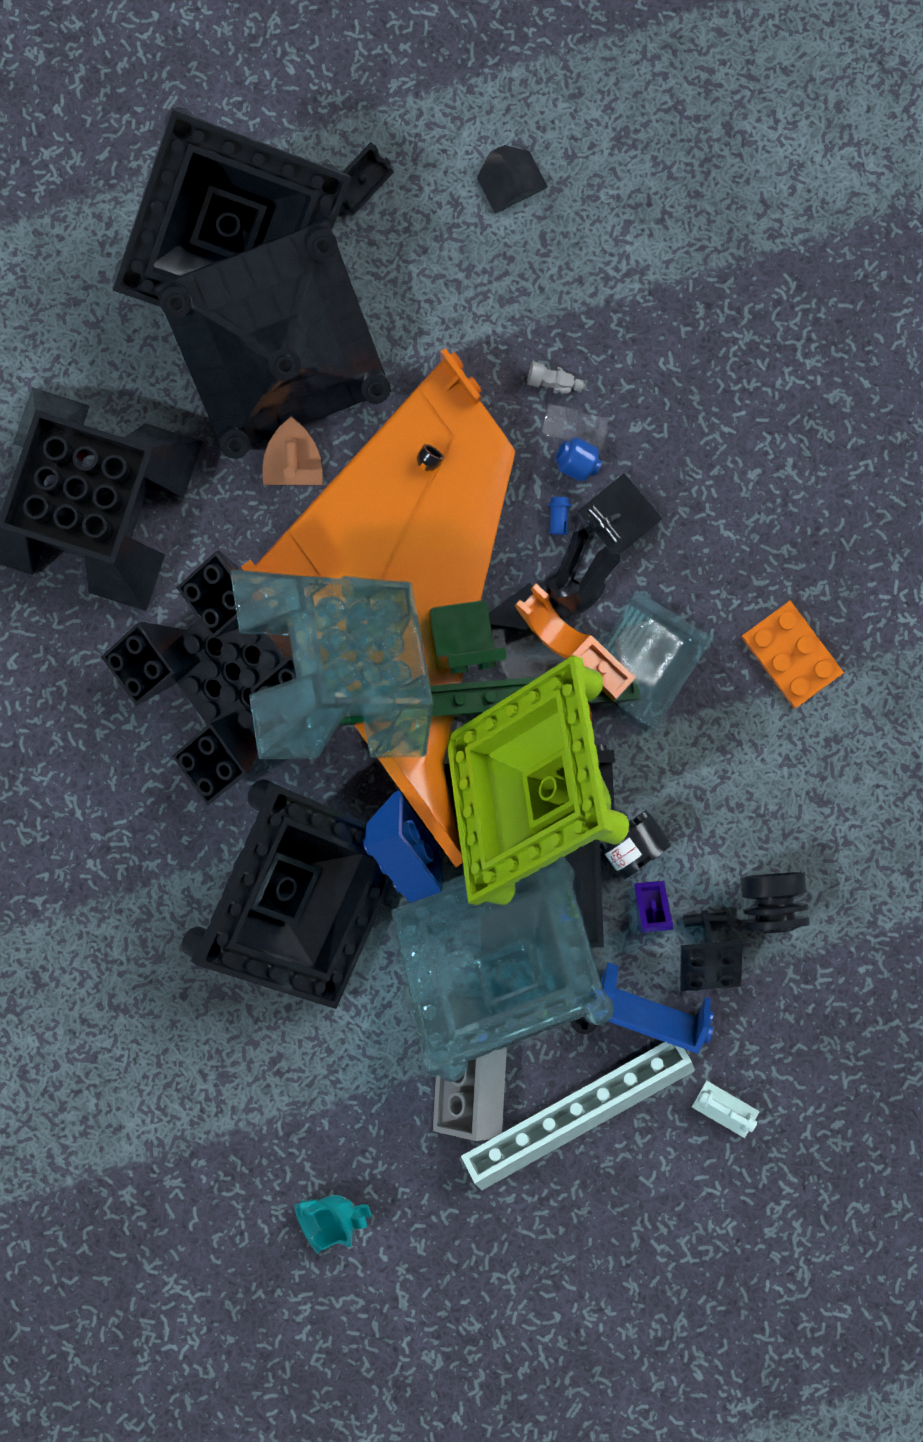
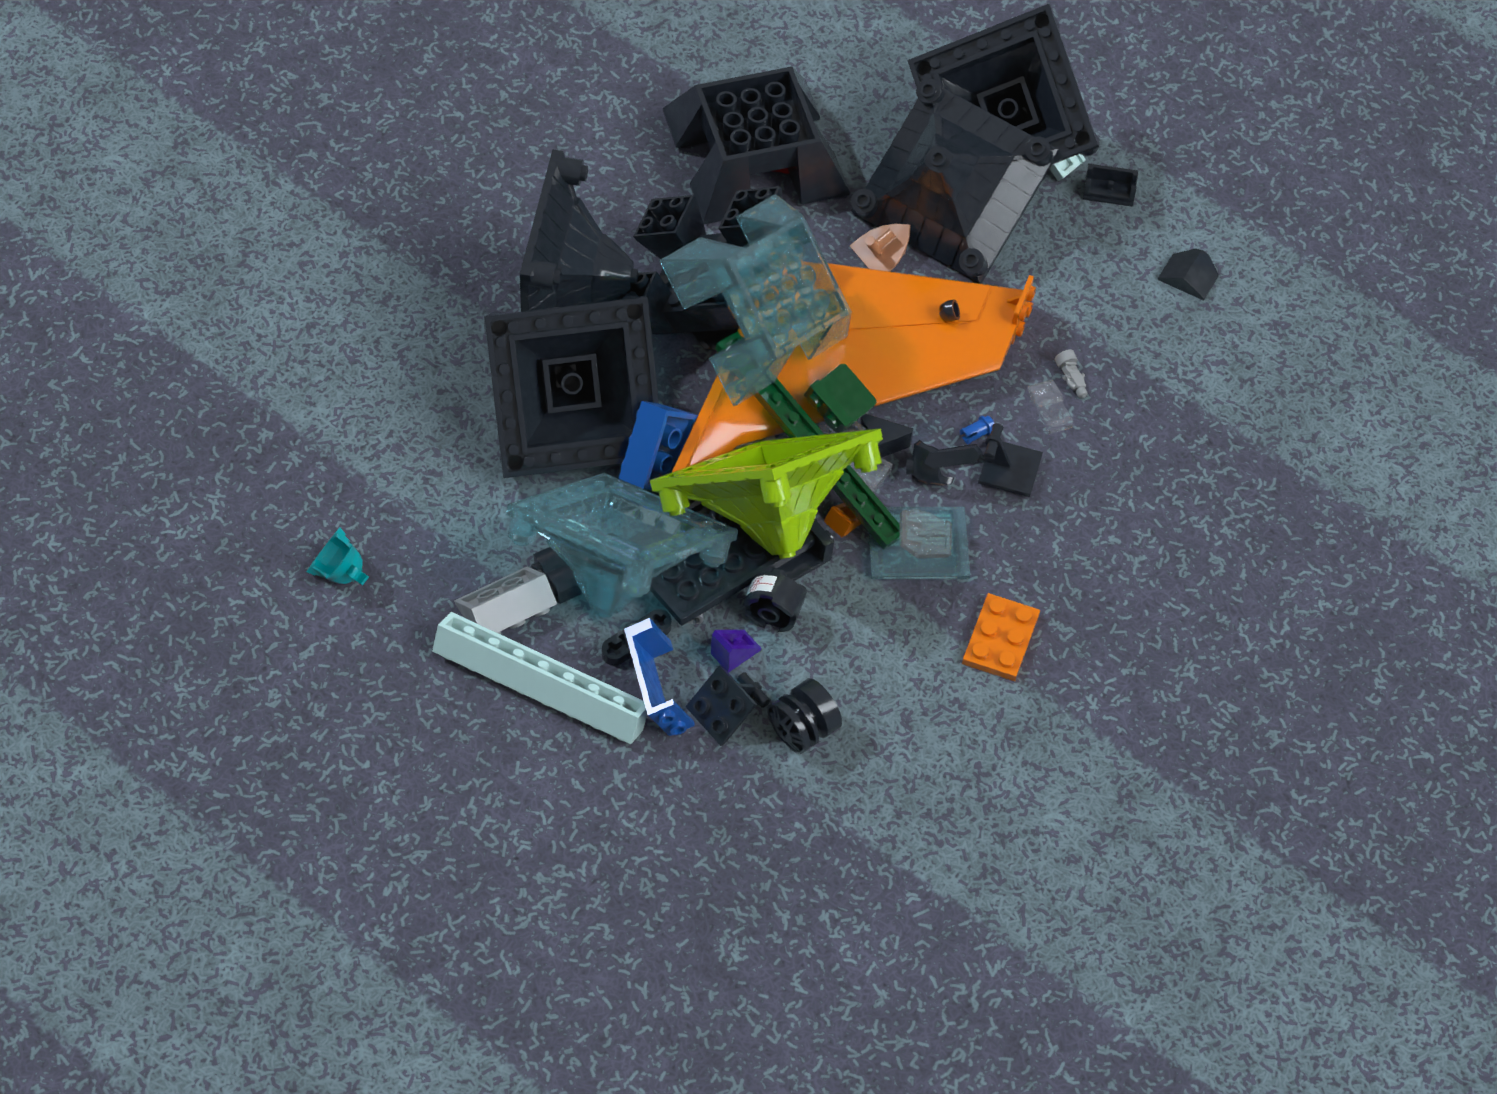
camera: 50 degrees right, 30 degrees down
orange piece [515,583,636,701] -> none
blue head [555,437,602,482] -> none
light aqua hinge [692,1080,760,1138] -> none
none -> black piece [520,149,638,311]

